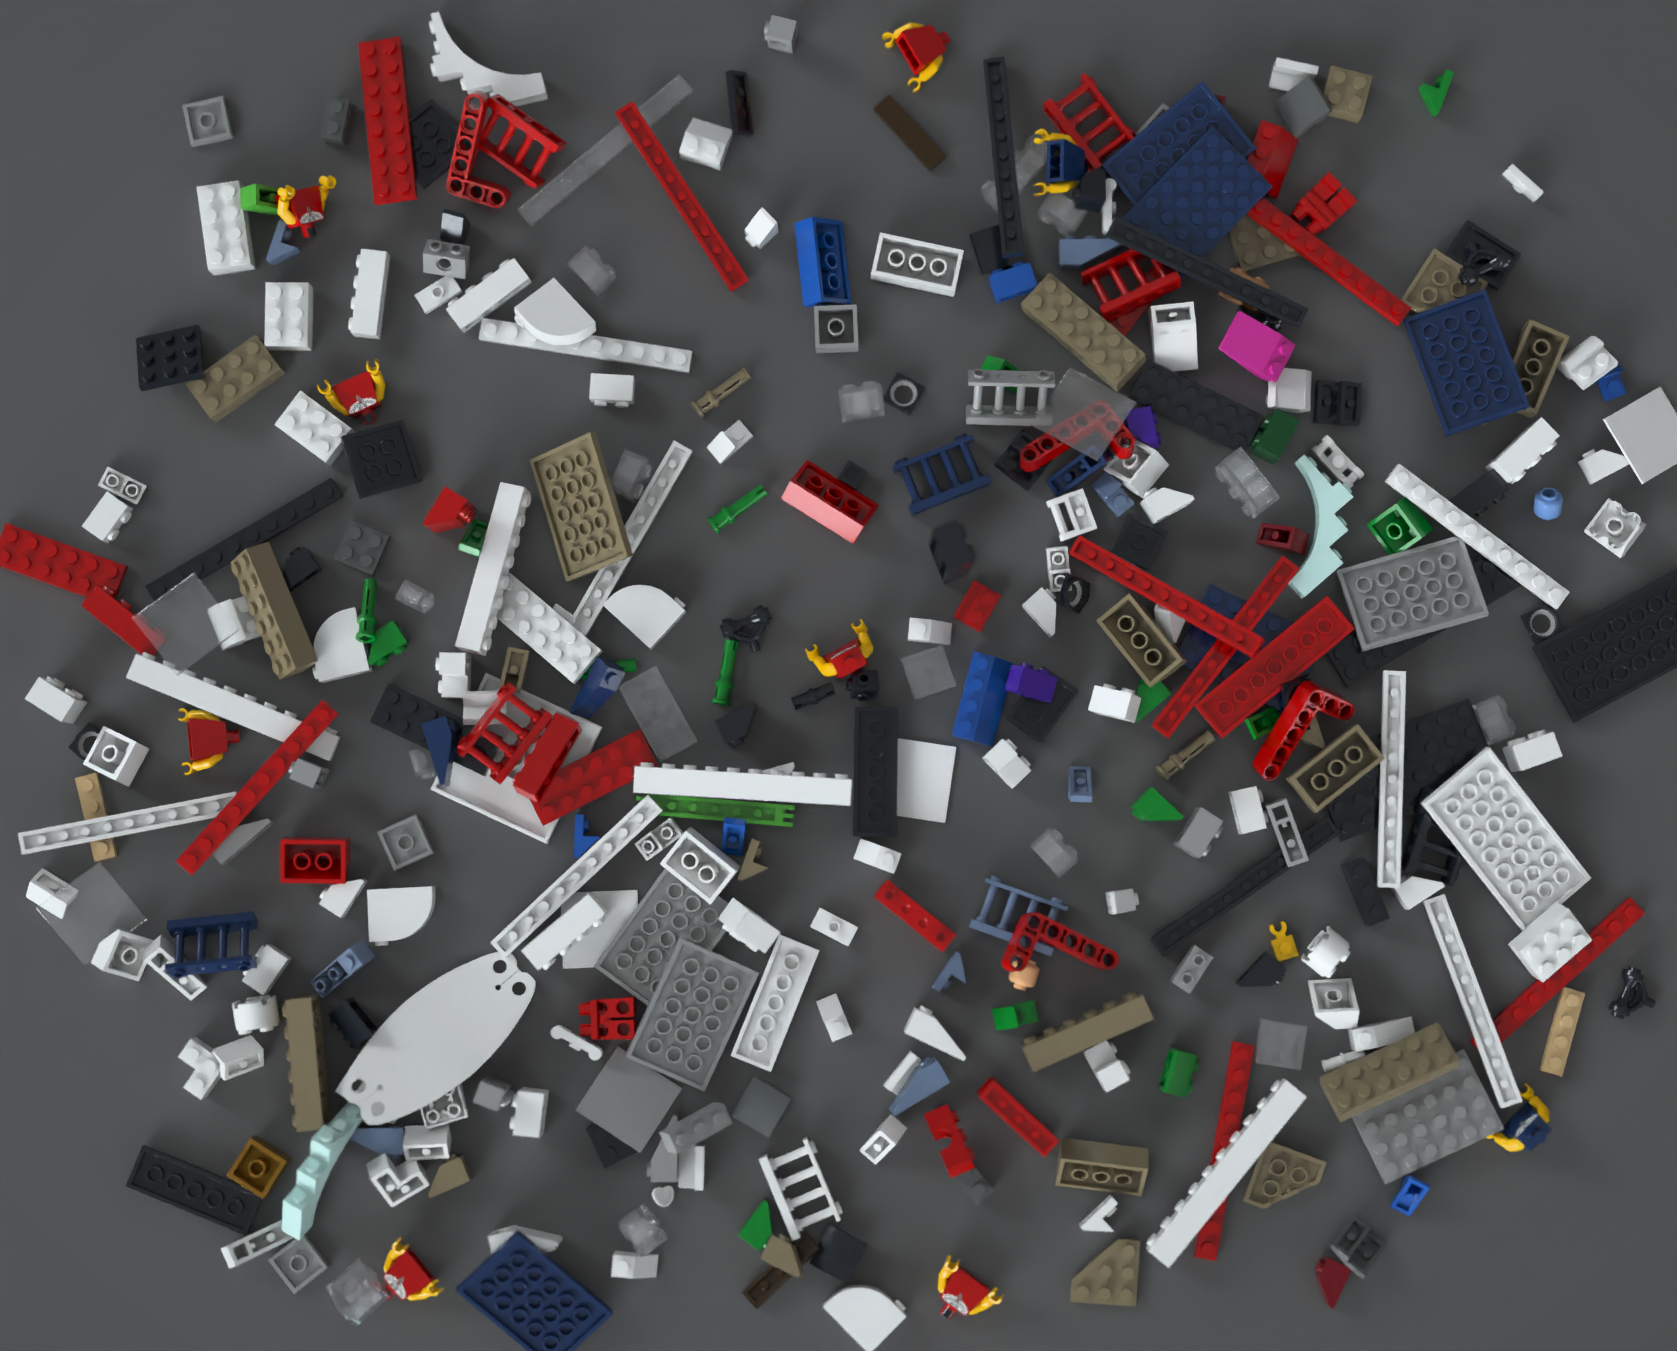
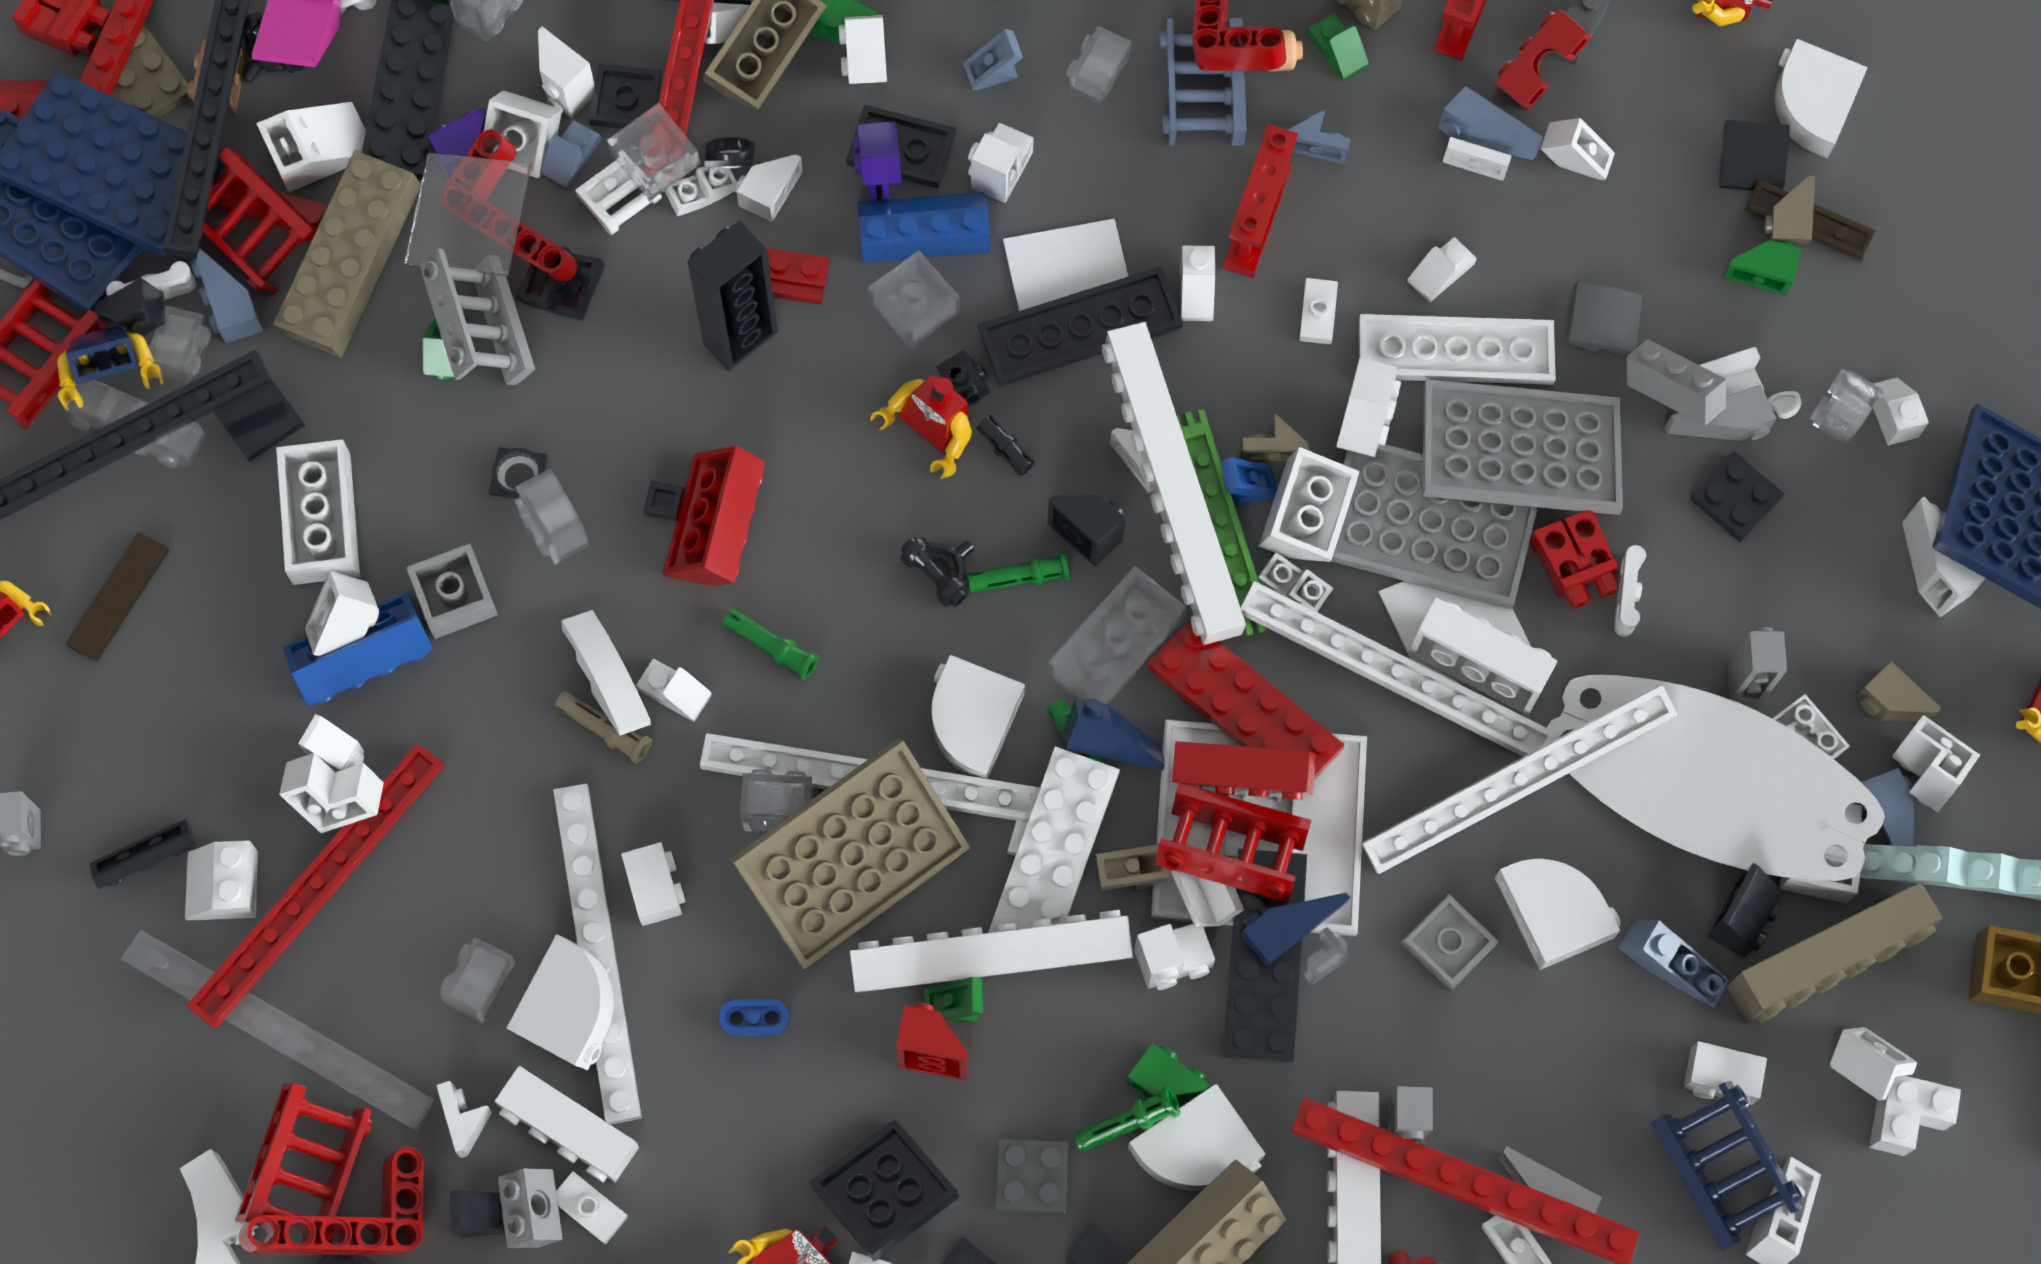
camera: 115 degrees left, 15 degrees down
white brick [232,995,280,1035] -> none
red slope [280,837,350,884] -> none
white slope [319,879,368,918] -> none
clear brick [395,579,435,614] -> none
white brick [403,1124,452,1161] -> none
white brick [510,1087,549,1138] -> none
blue slope [574,814,602,858] -> none
light grey piece [576,1046,682,1153] -> none
white fence [758,1137,843,1241] -> none
dark blue fence [892,434,991,516] -> none
white slope [904,1005,966,1061] -> none
white slope [907,618,952,645] -> none
blue brick [988,261,1037,304] -> none
dark blue slope [1045,441,1114,497] -> none
none -> white brick [279,753,384,833]
none -> white slope [305,570,379,656]
none -> white slope [436,1081,492,1158]
none -> white slope [562,610,651,736]
none -> clear brick [607,103,700,202]
none -> blue plate [718,999,789,1037]
none -> white plate [1361,685,1678,874]

